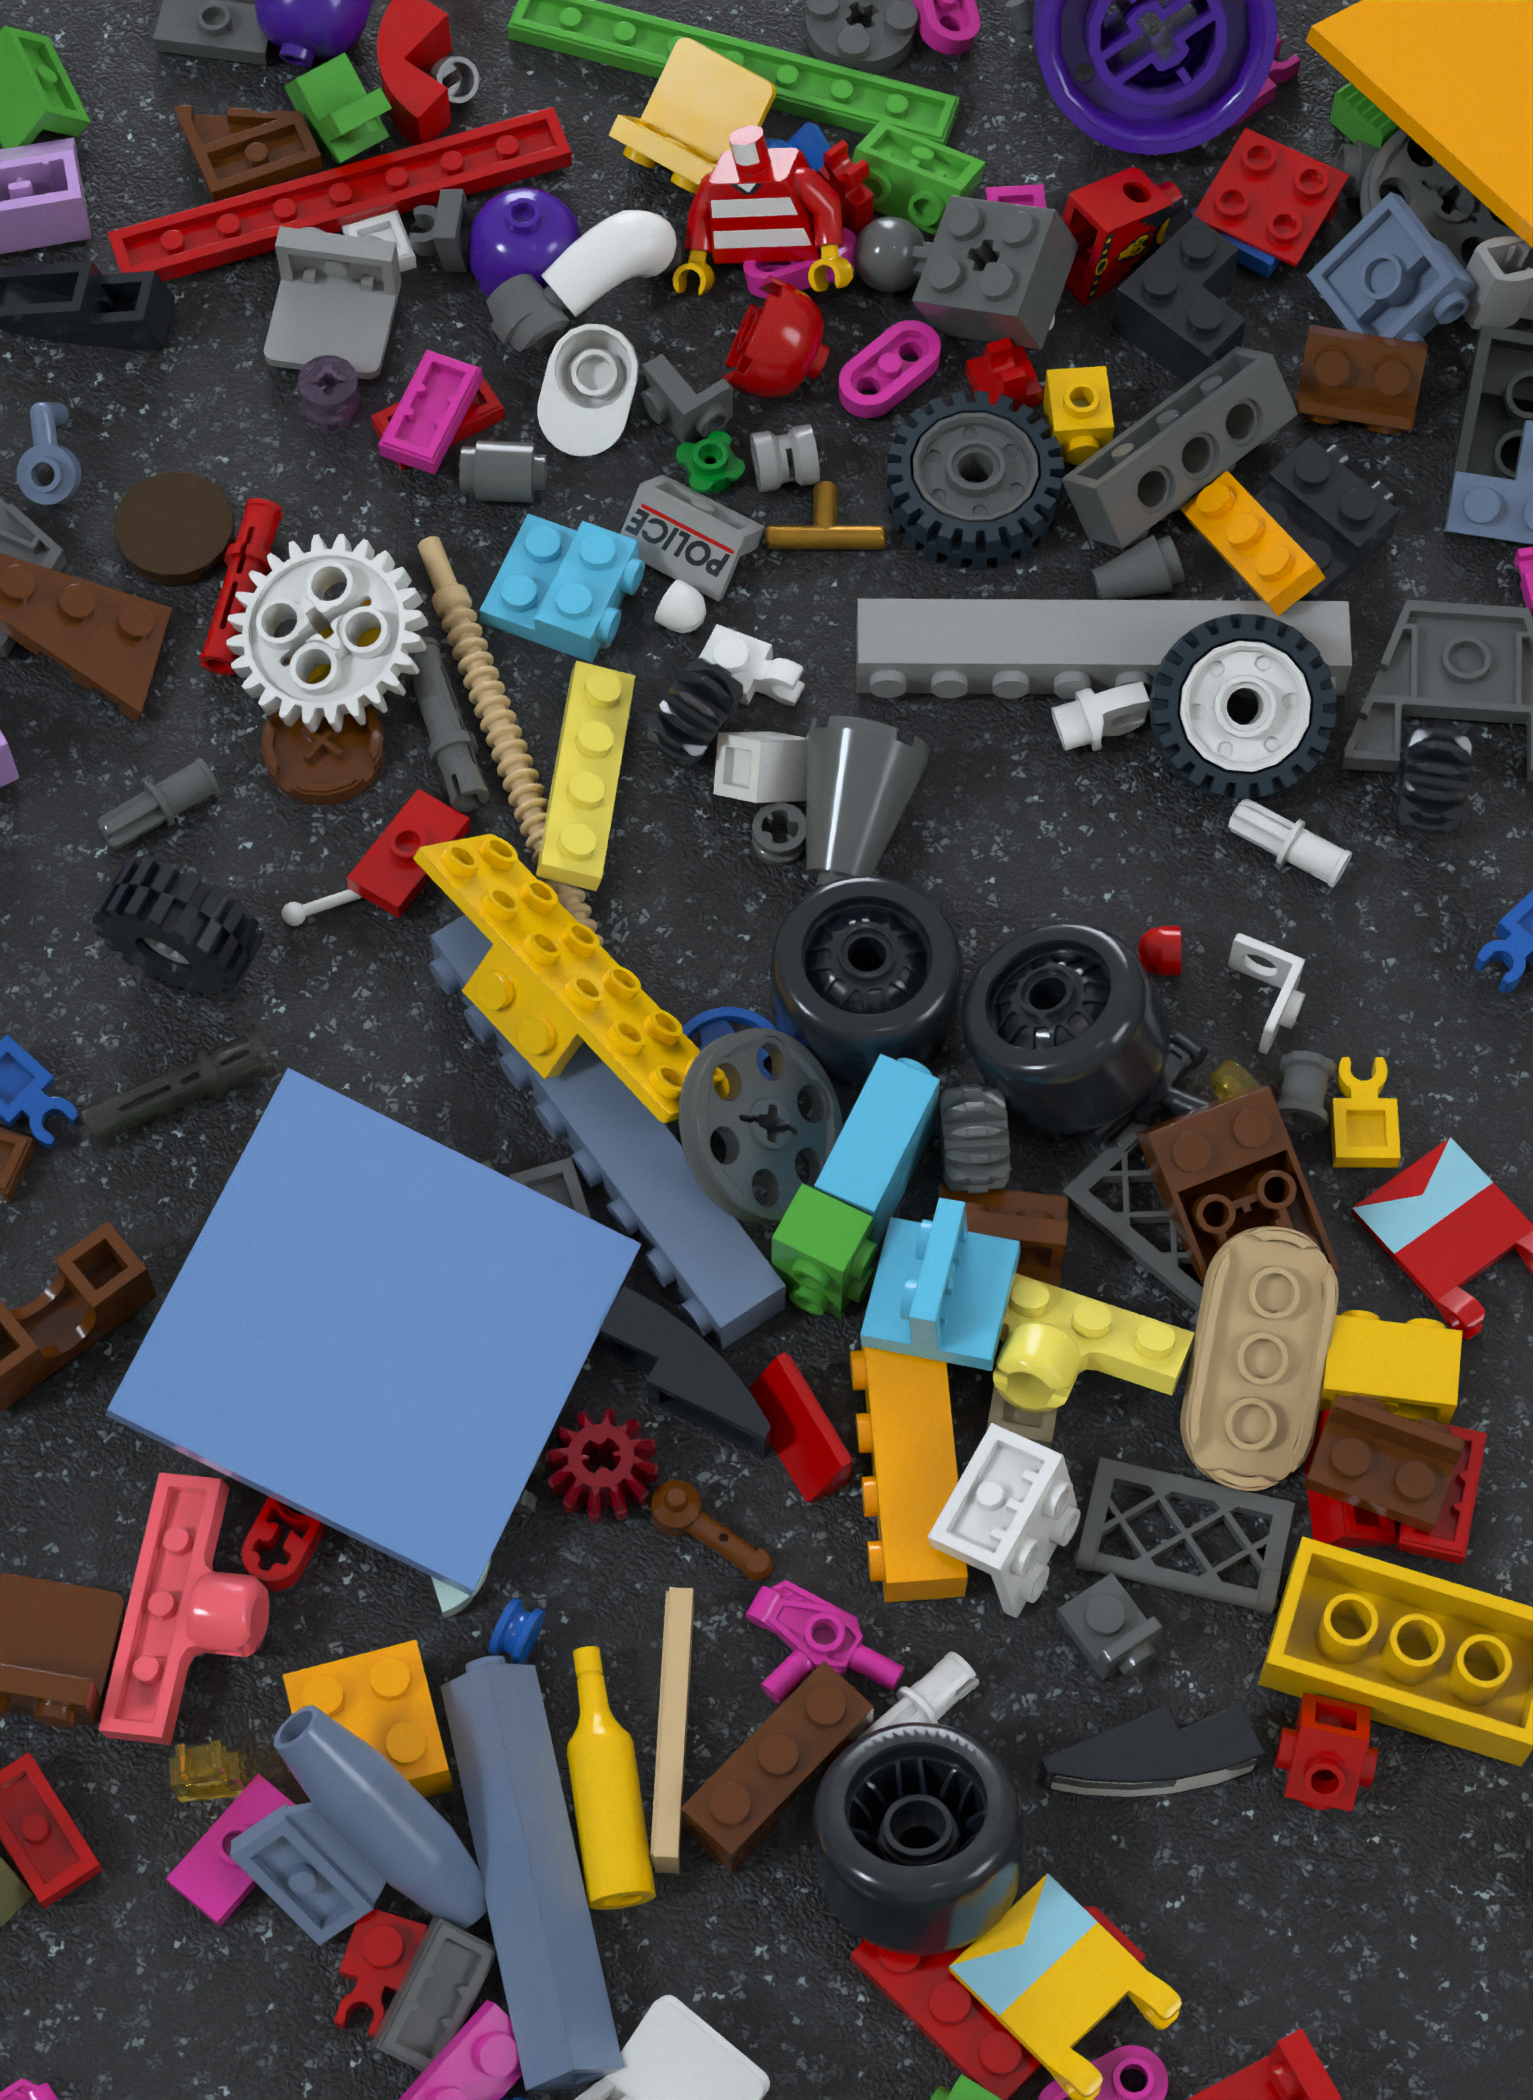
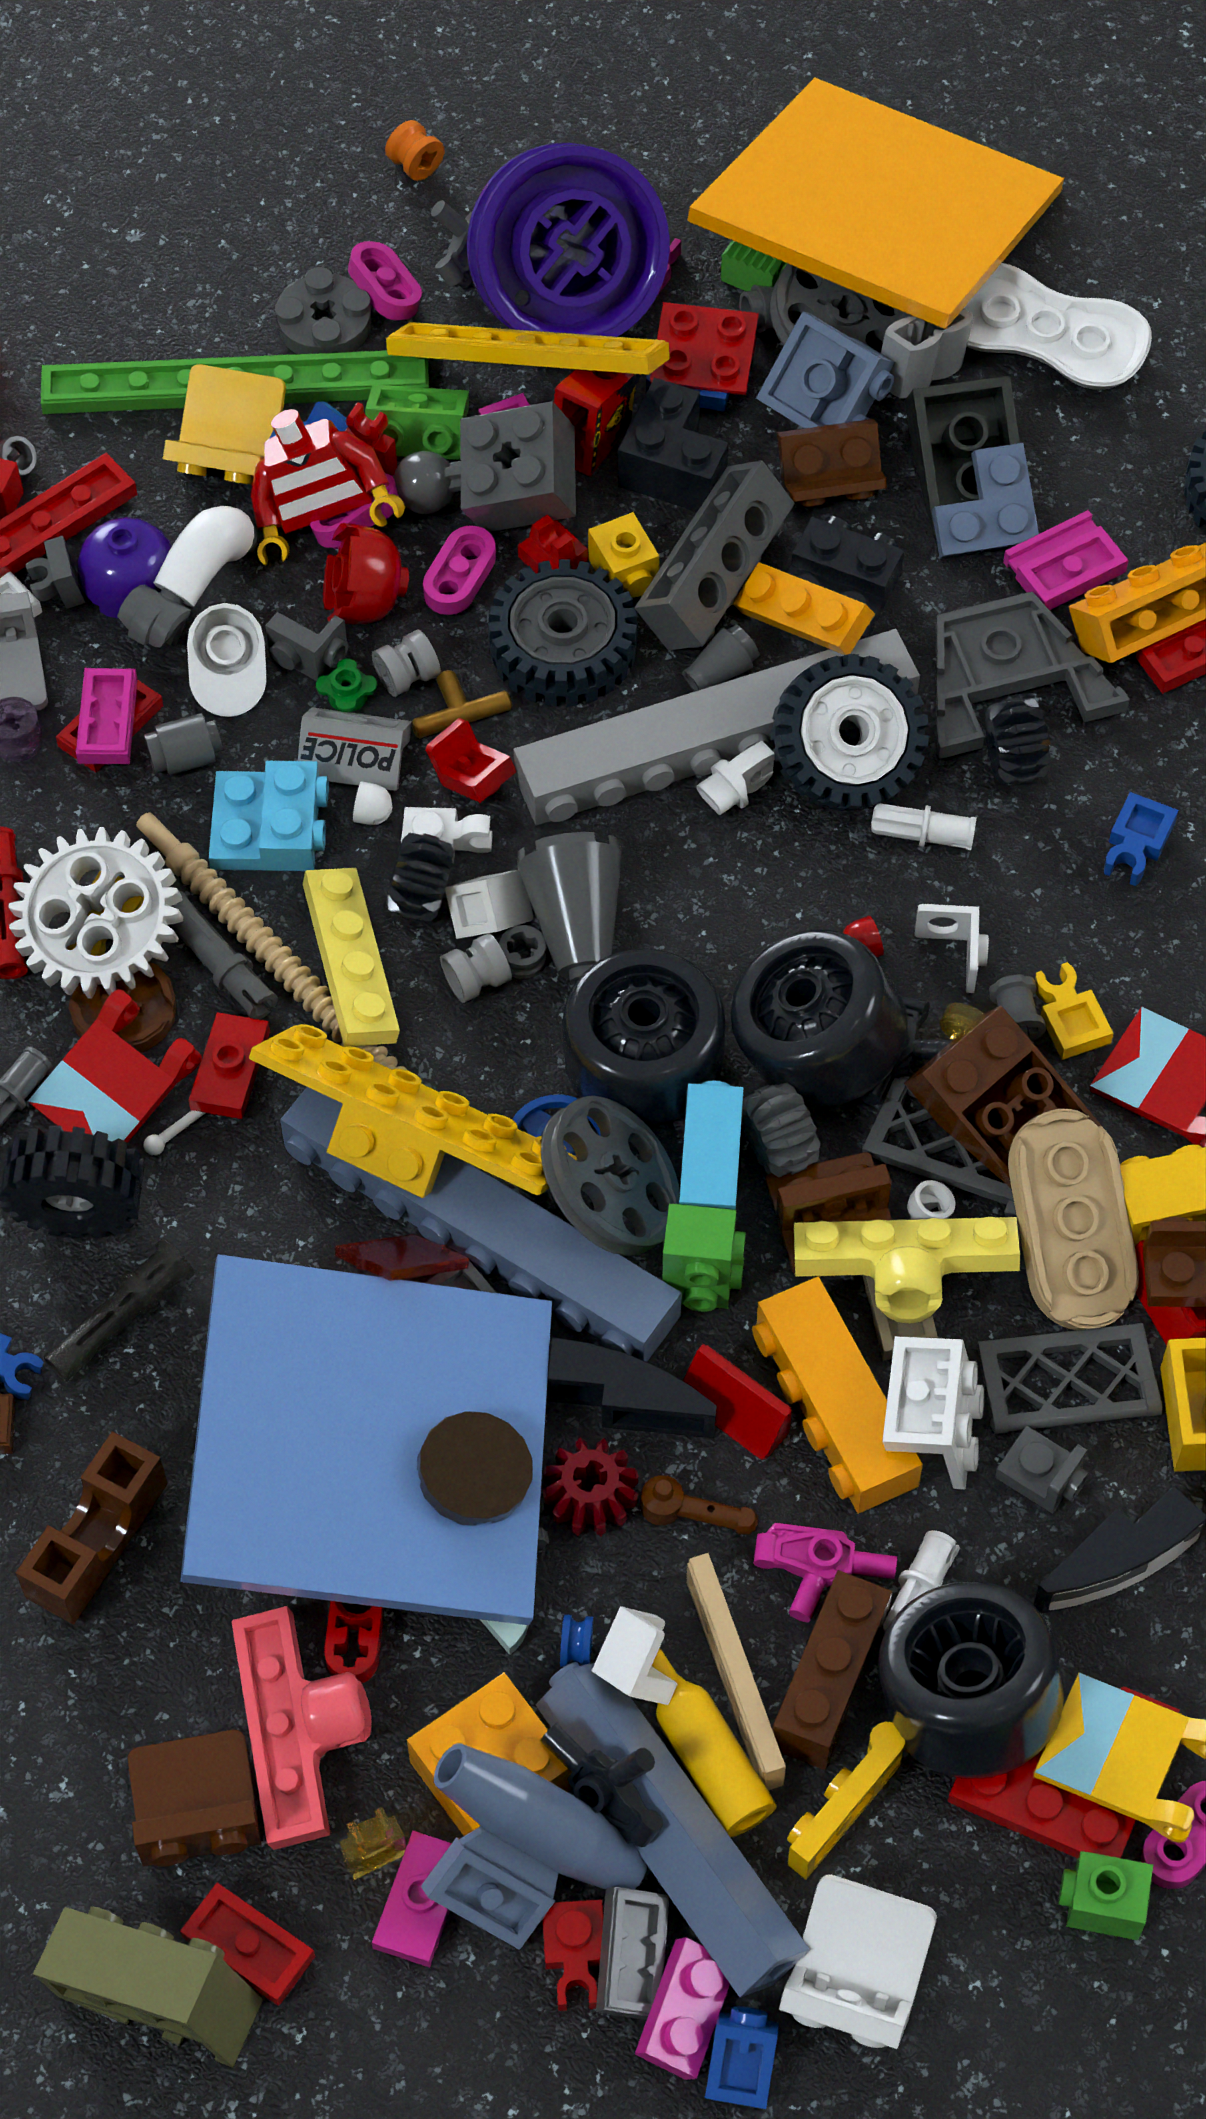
camera: 20 degrees left, 5 degrees down
medium azure bracket [860,1197,1021,1371] -> none
none -> red flag [28,989,202,1143]
none -> clear red piece [335,1234,469,1281]
none -> yellow tile [386,322,670,375]
none -> dark brown tile [417,1411,533,1526]
none -> red bracket [426,718,517,803]
none -> light grey wheel [440,933,512,1003]
none -> black piece [540,1723,663,1847]
none -> white panel [592,1606,678,1705]
none -> yellow plate [787,1722,905,1880]
none -> white hinge [907,1180,955,1220]

